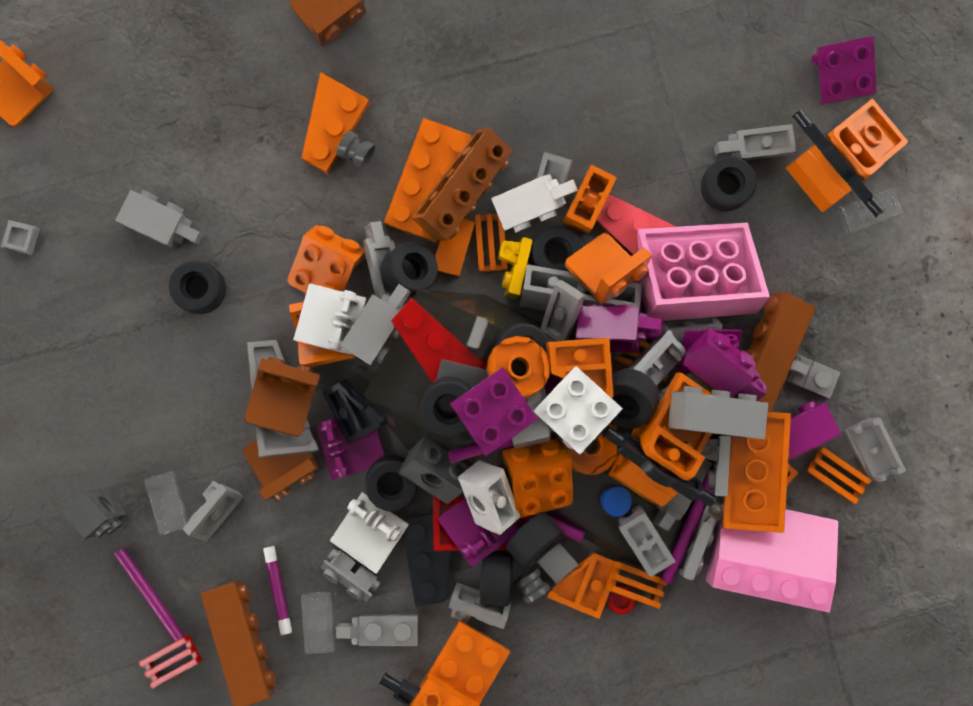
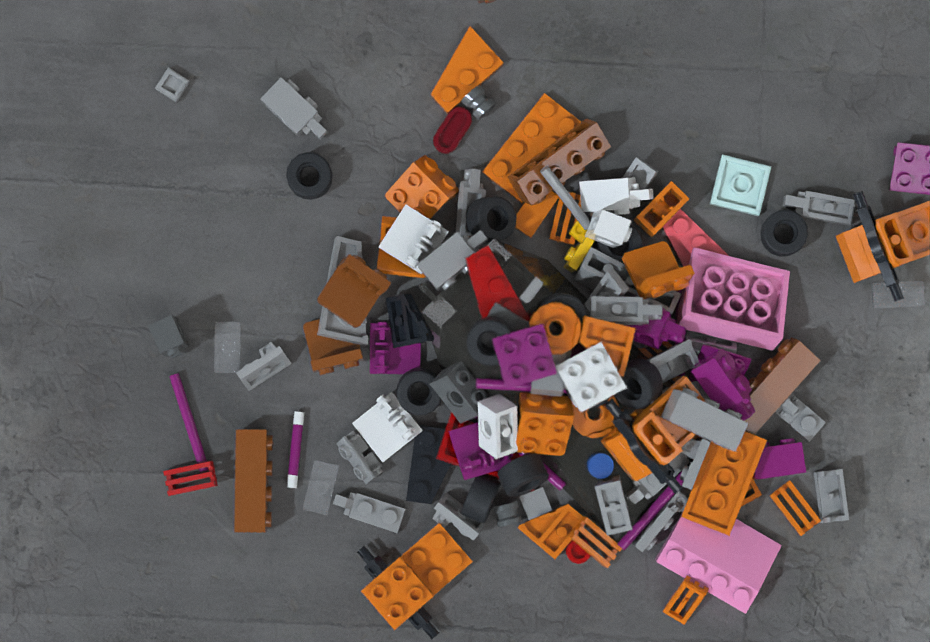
camera: 20 degrees right, 0 degrees up
none -> dark red tile [433,107,472,154]
none -> light grey bar [540,166,590,230]
none -> white brick [585,209,632,248]
none -> light grey hinge [590,296,662,325]
none -> orange tile [662,575,709,625]
none -> light aqua tile [710,155,771,216]

